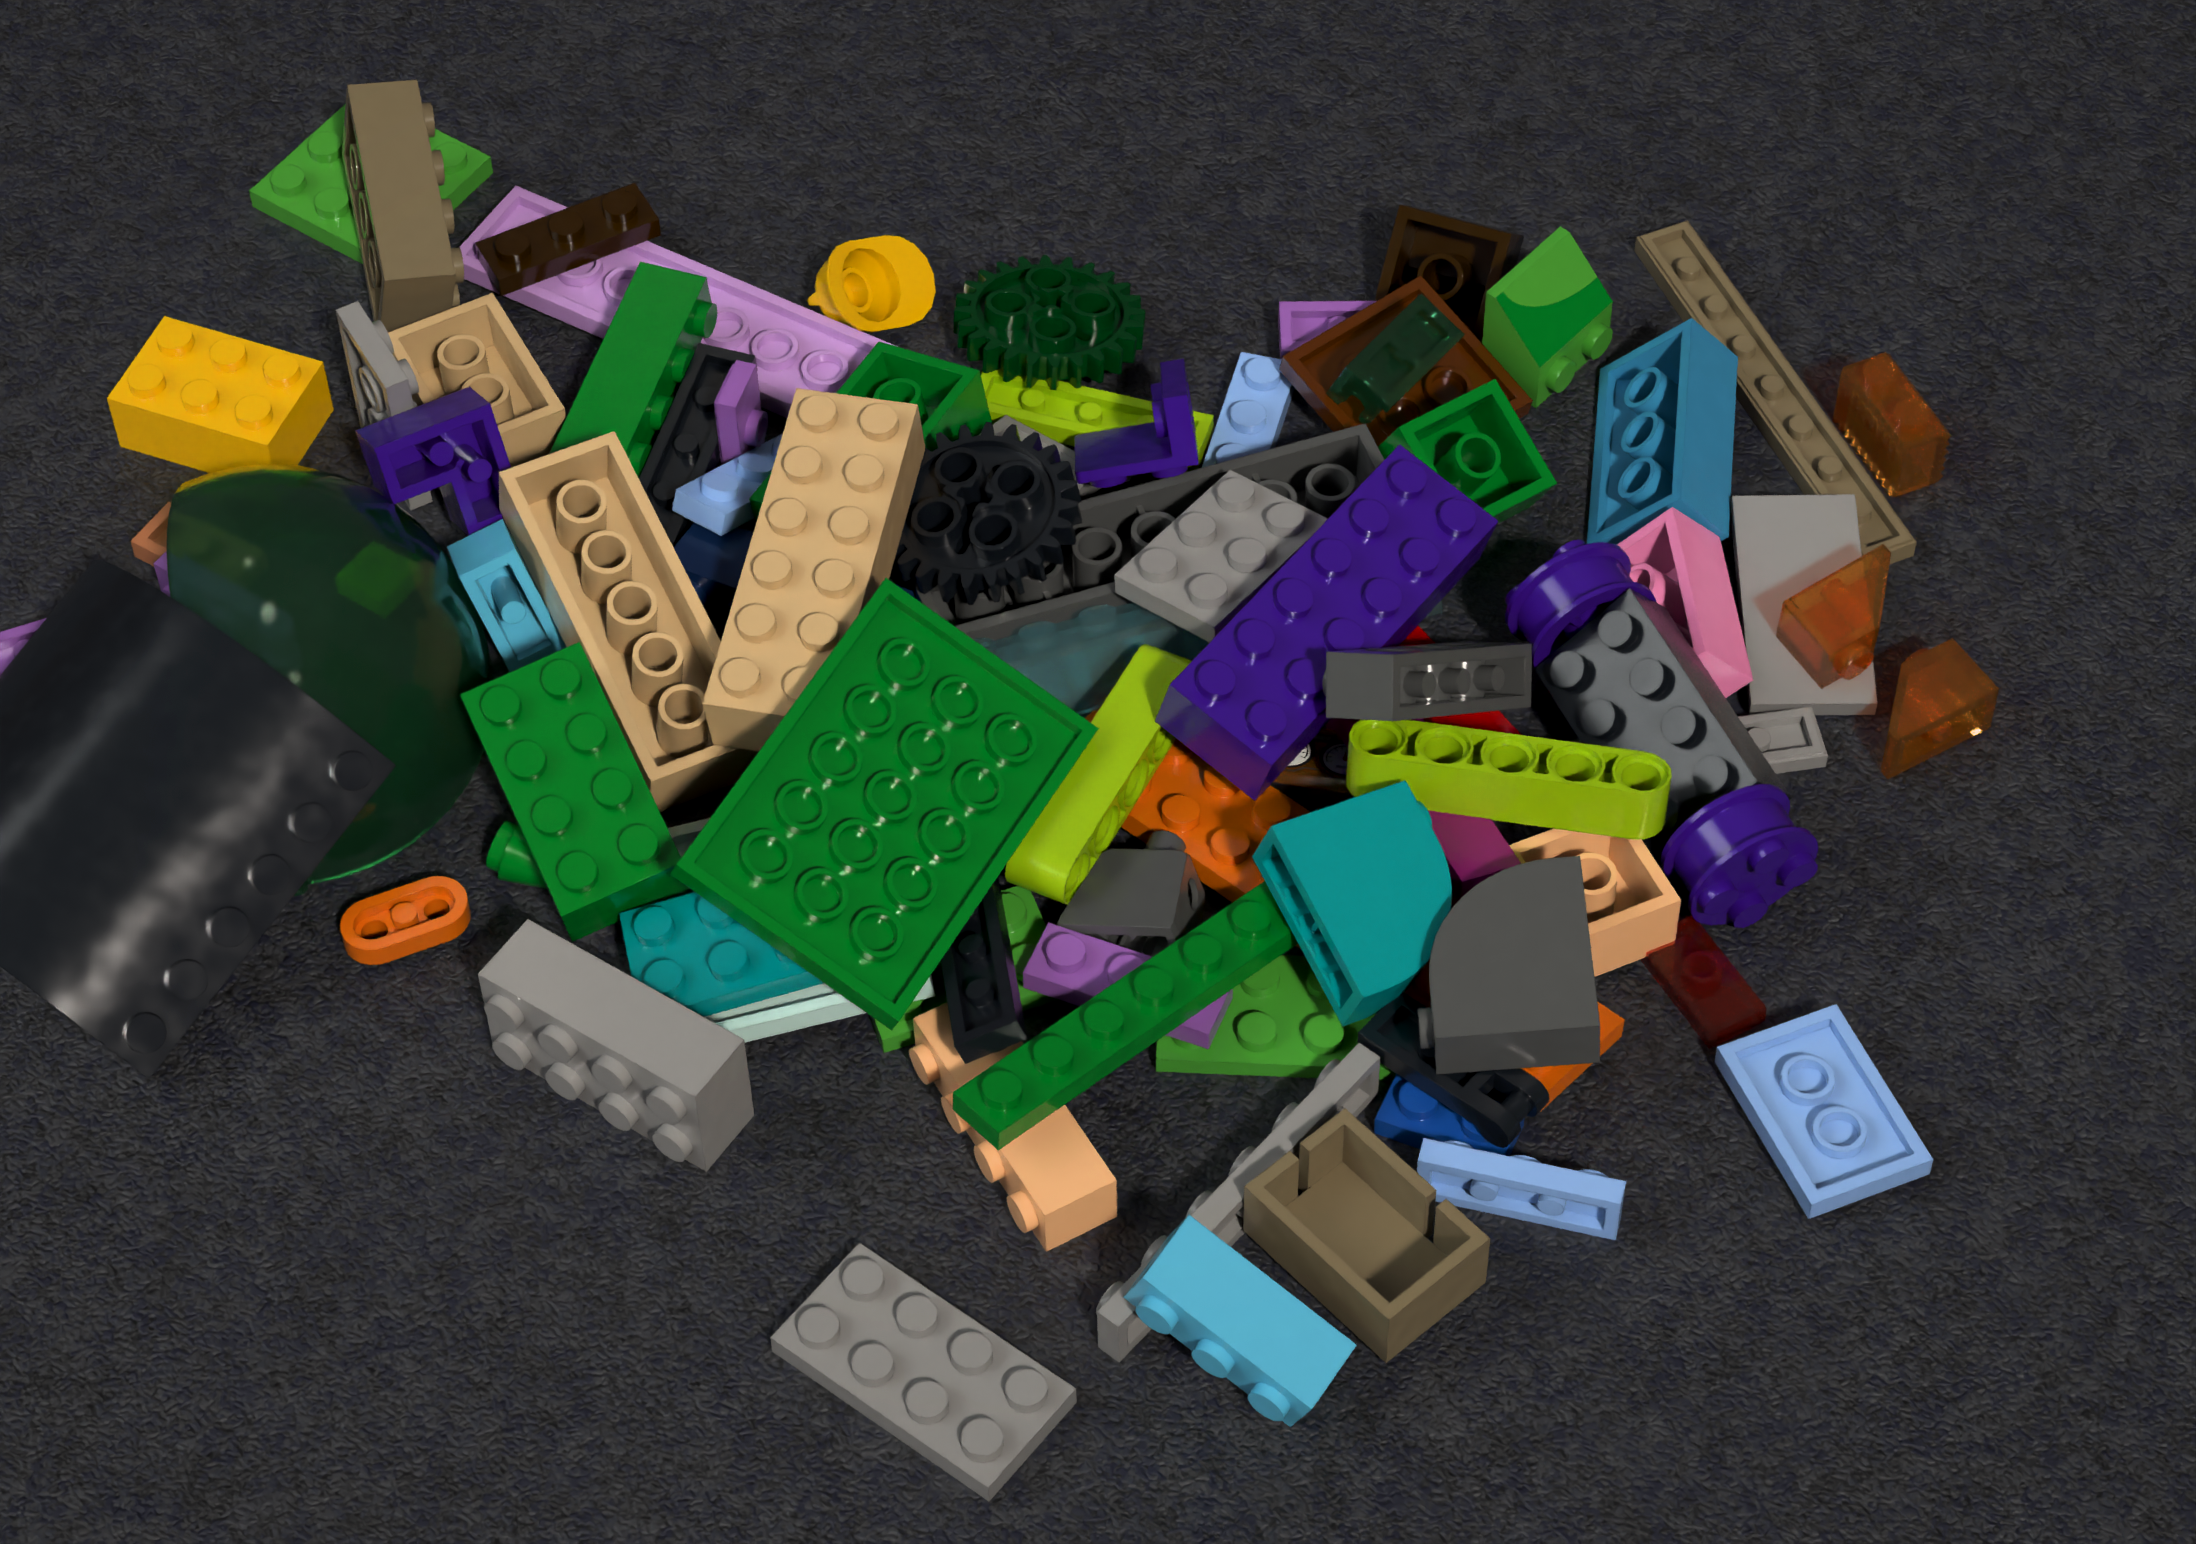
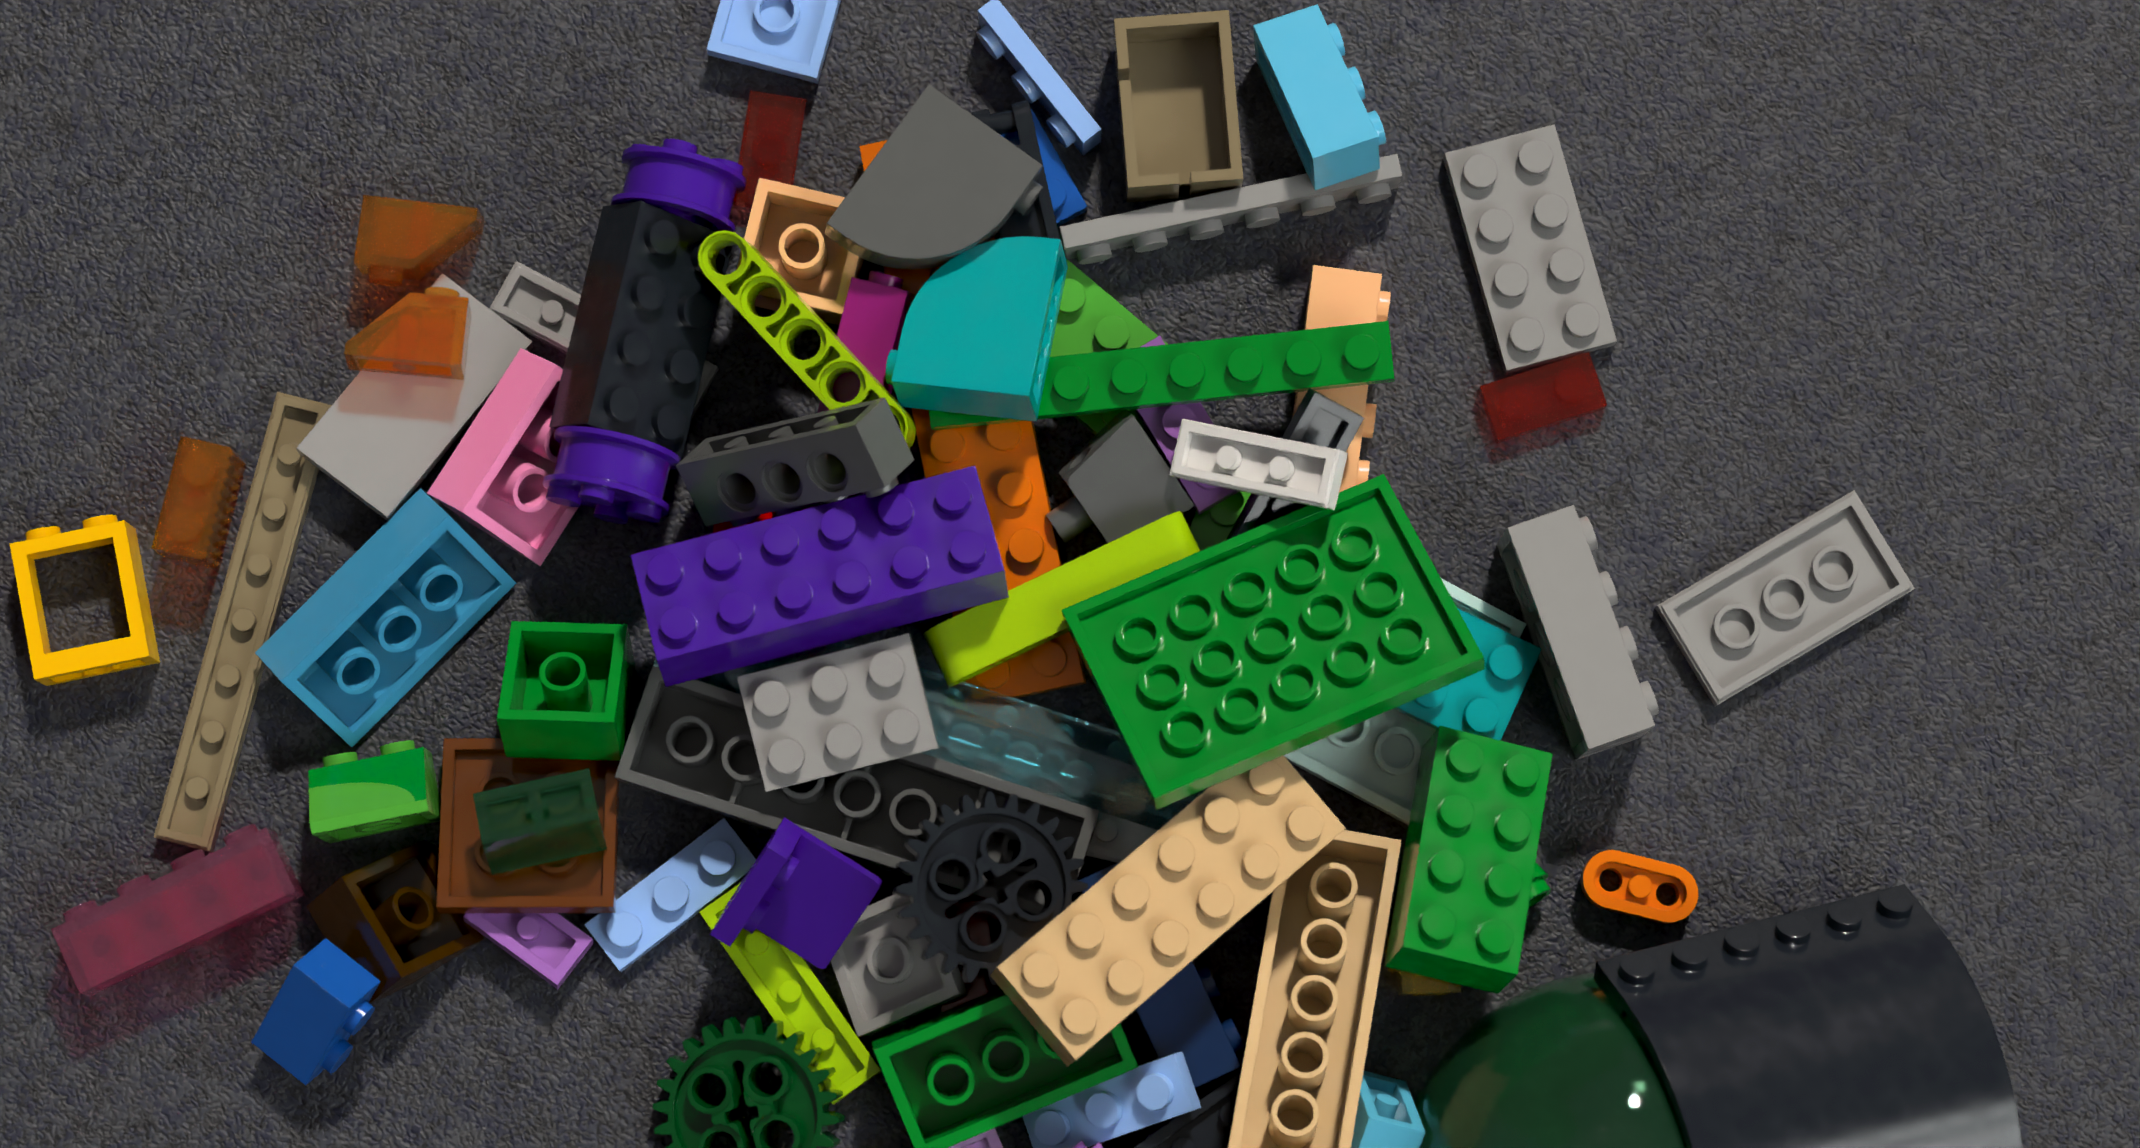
camera: 145 degrees left, 30 degrees up
none -> yellow window [10,515,160,686]
none -> clear pink brick [51,824,305,996]
none -> blue brick [251,938,381,1085]
none -> white tile [1169,419,1348,511]
none -> clear red plate [1478,352,1607,444]
none -> light grey tile [1655,490,1915,706]

